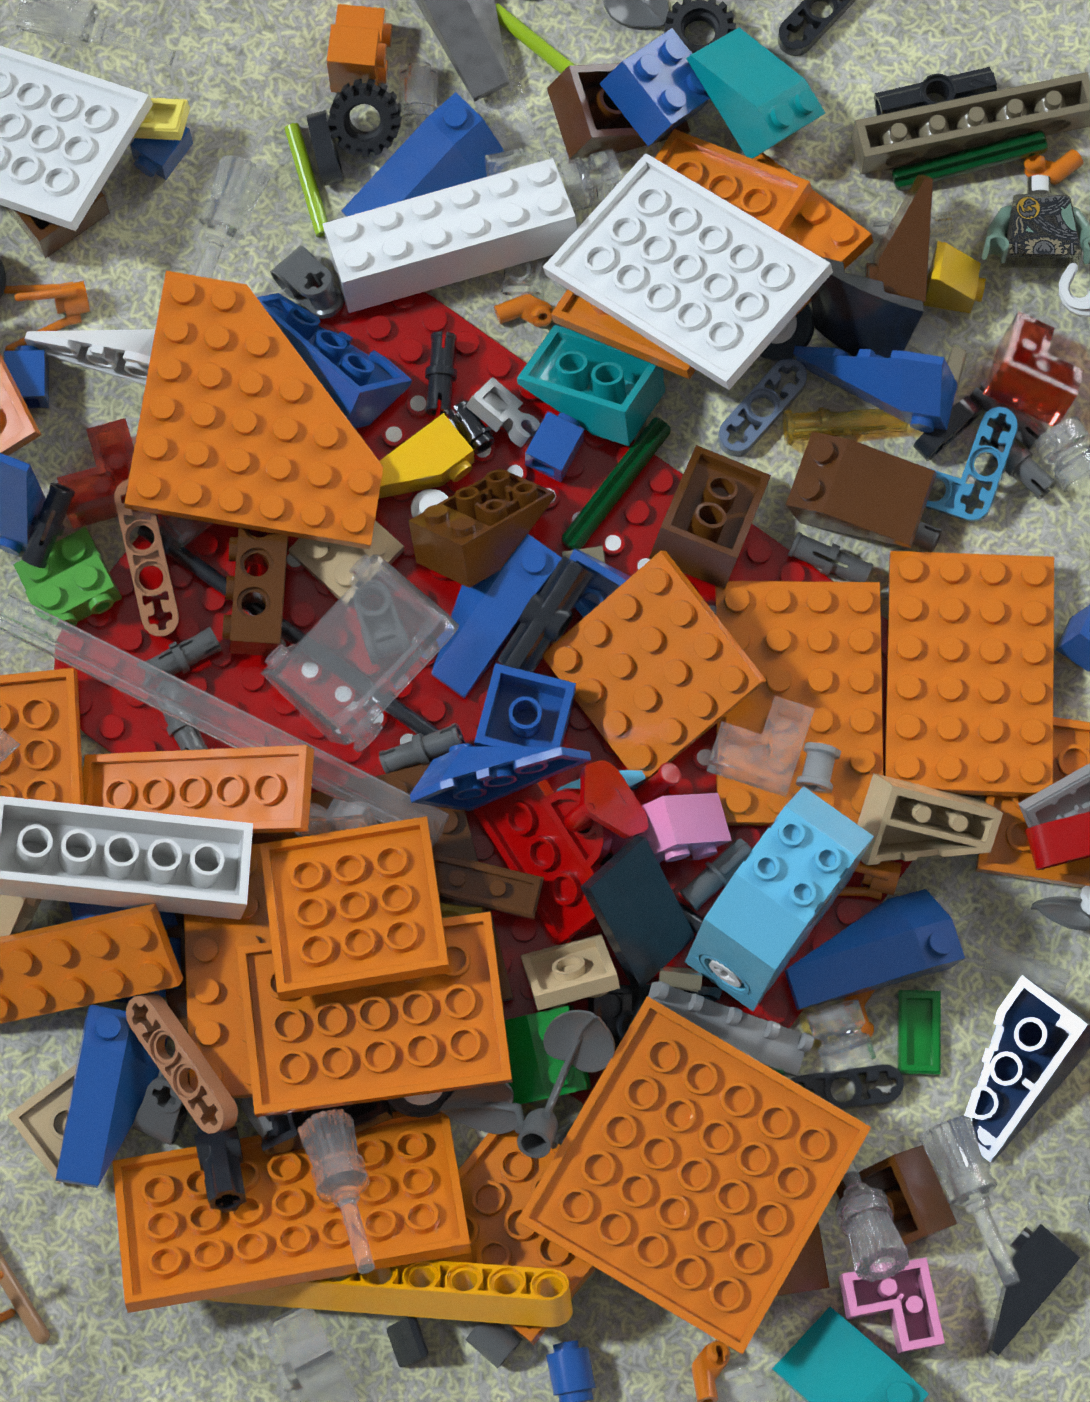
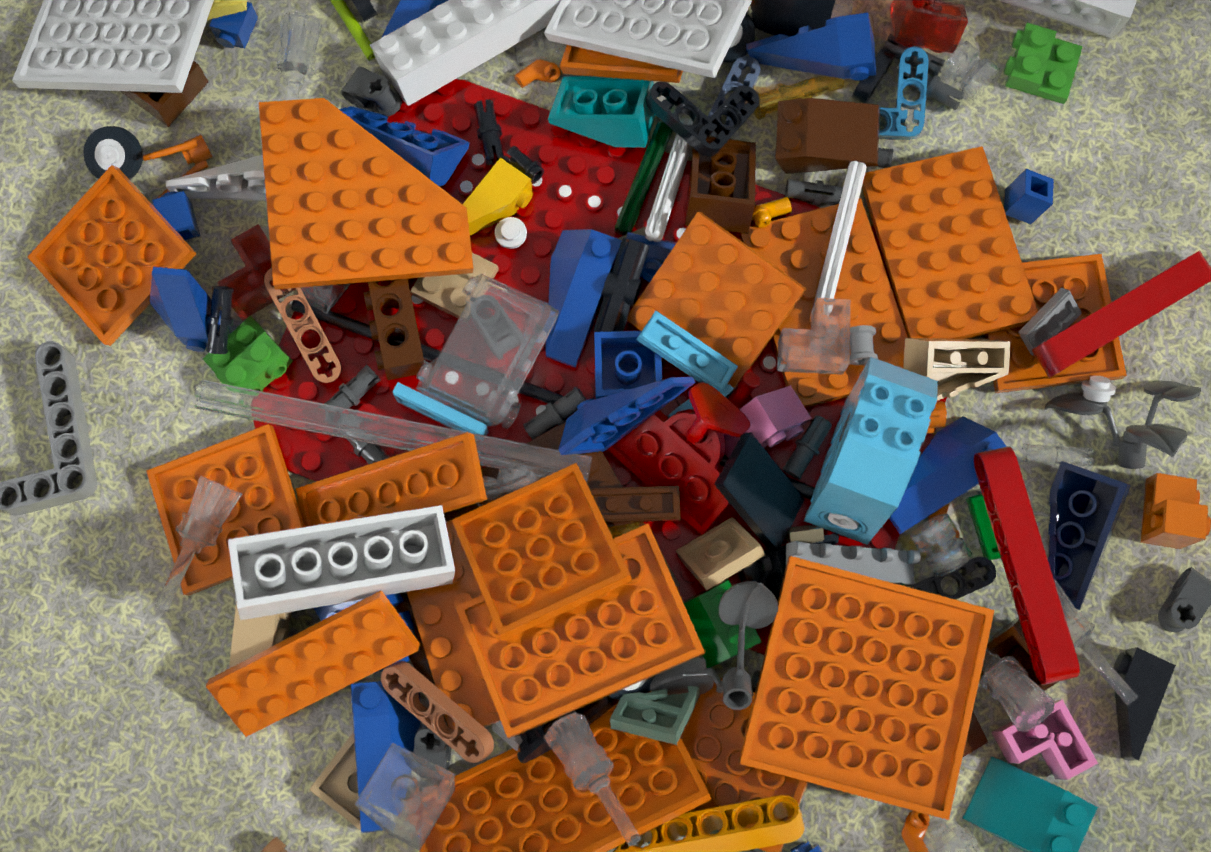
camera: 15 degrees left, 0 degrees up
black piece [194,1107,247,1213] -> none
reddish brown slope [409,468,555,588] -> none
light grey plate [466,377,541,447] -> none
blue brick [525,411,584,482] -> none
none -> clear slope [355,743,455,850]
none -> medium azure tile [392,382,489,442]
none -> sand green wing [610,686,700,745]
none -> medium azure tile [636,311,738,393]
none -> white axle [645,117,693,242]
none -> black beam [646,82,760,157]
none -> light orange arm [752,197,792,228]
none -> white axle [814,161,867,311]
none -> red beam [974,446,1080,685]

